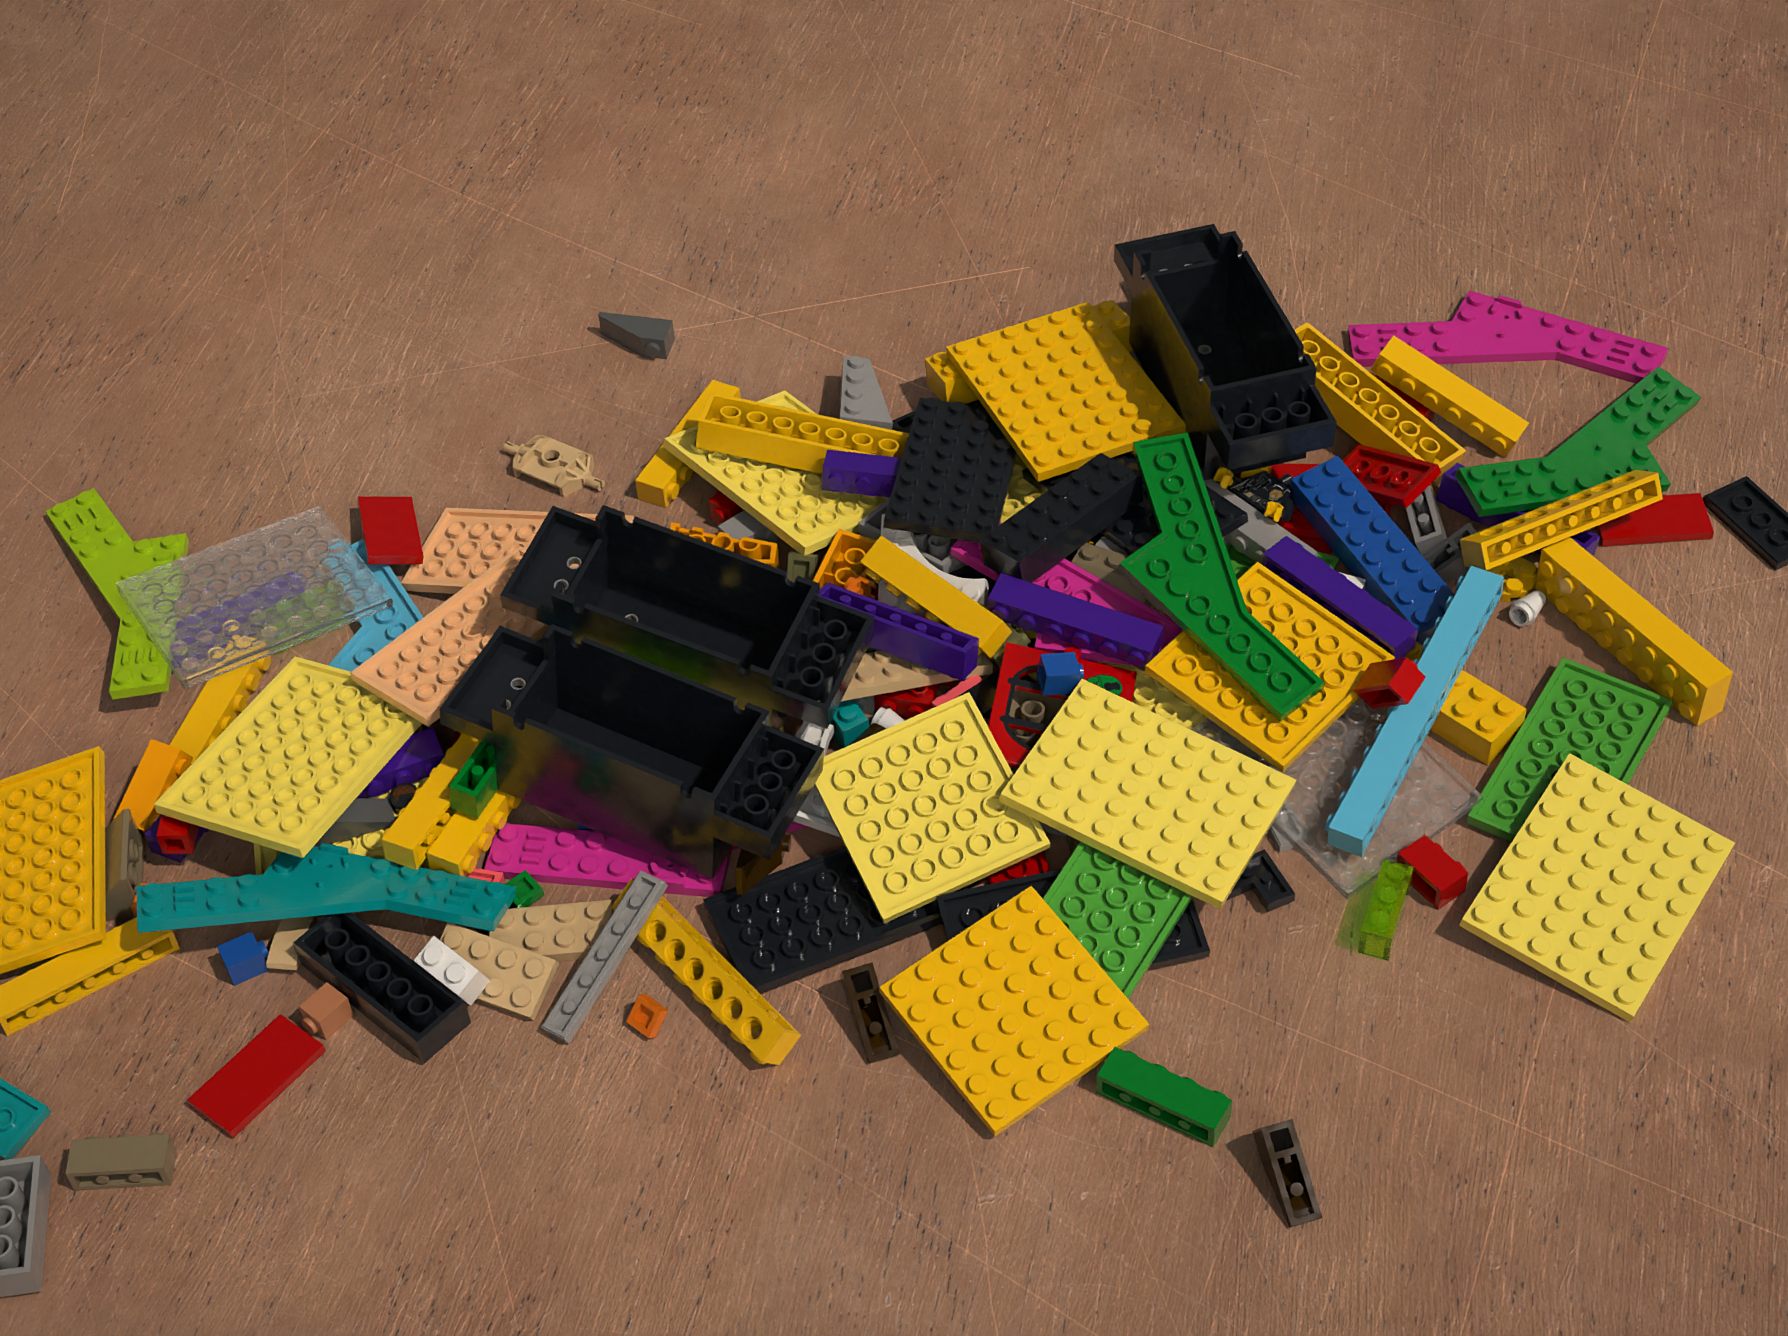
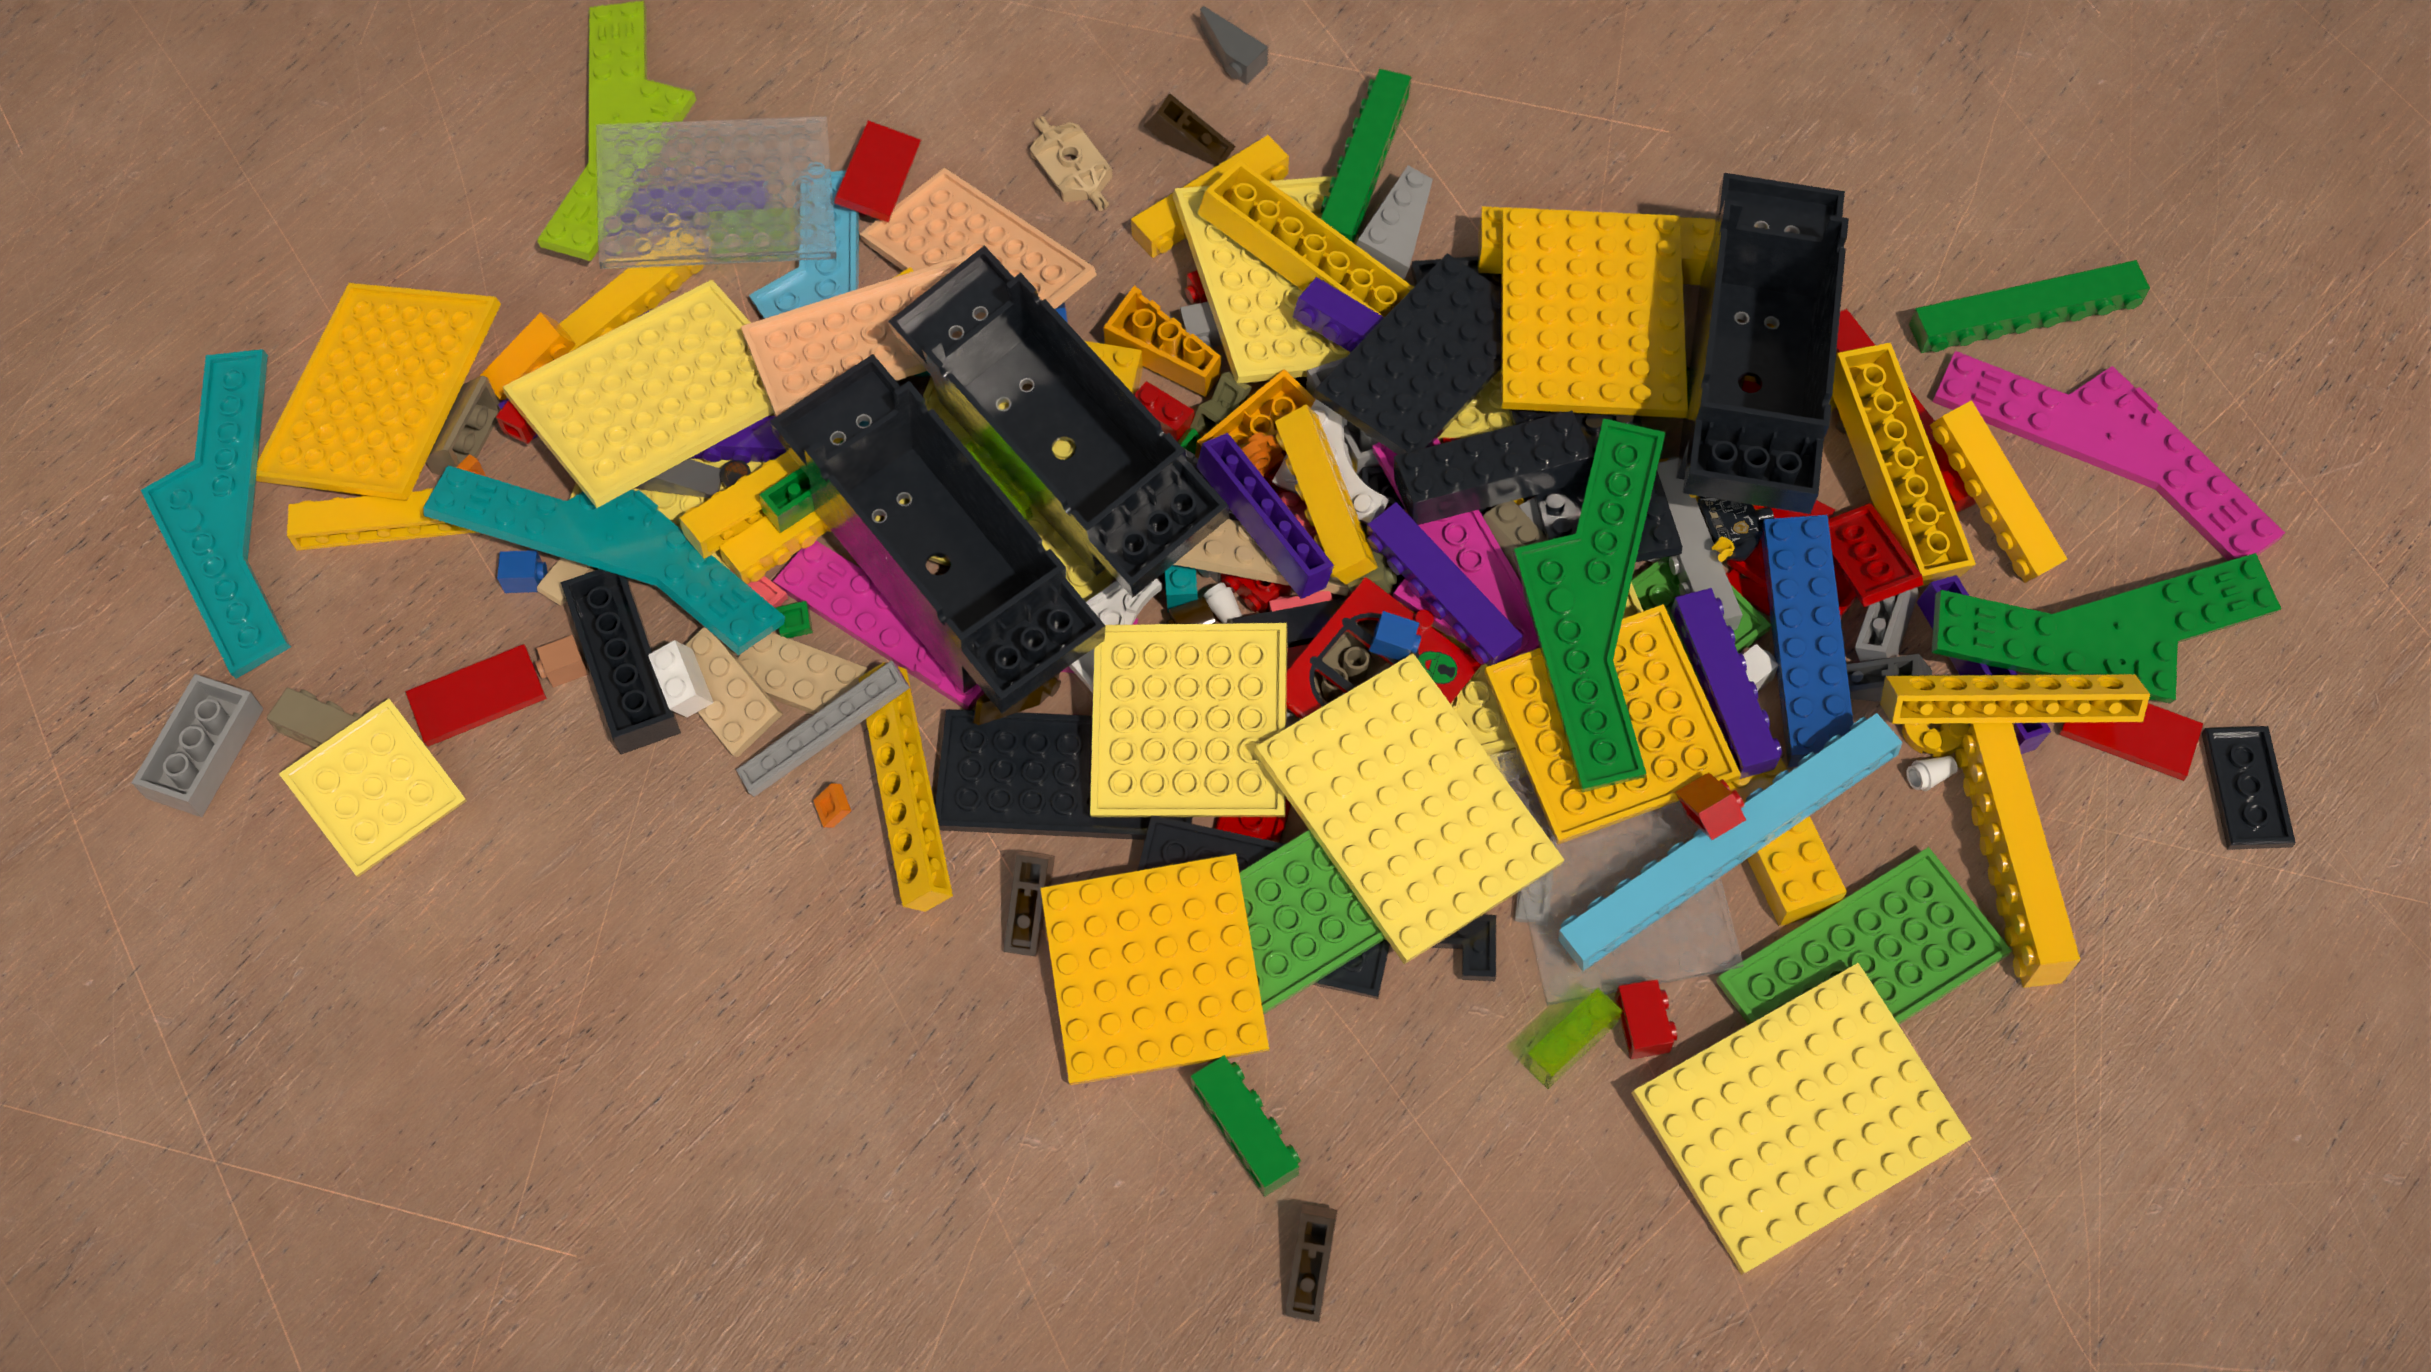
camera: 25 degrees right, 15 degrees up
none -> light yellow plate [279,699,466,877]
none -> dark brown slope [1143,93,1235,166]
none -> green brick [1319,68,1412,243]
none -> green brick [1909,260,2150,353]

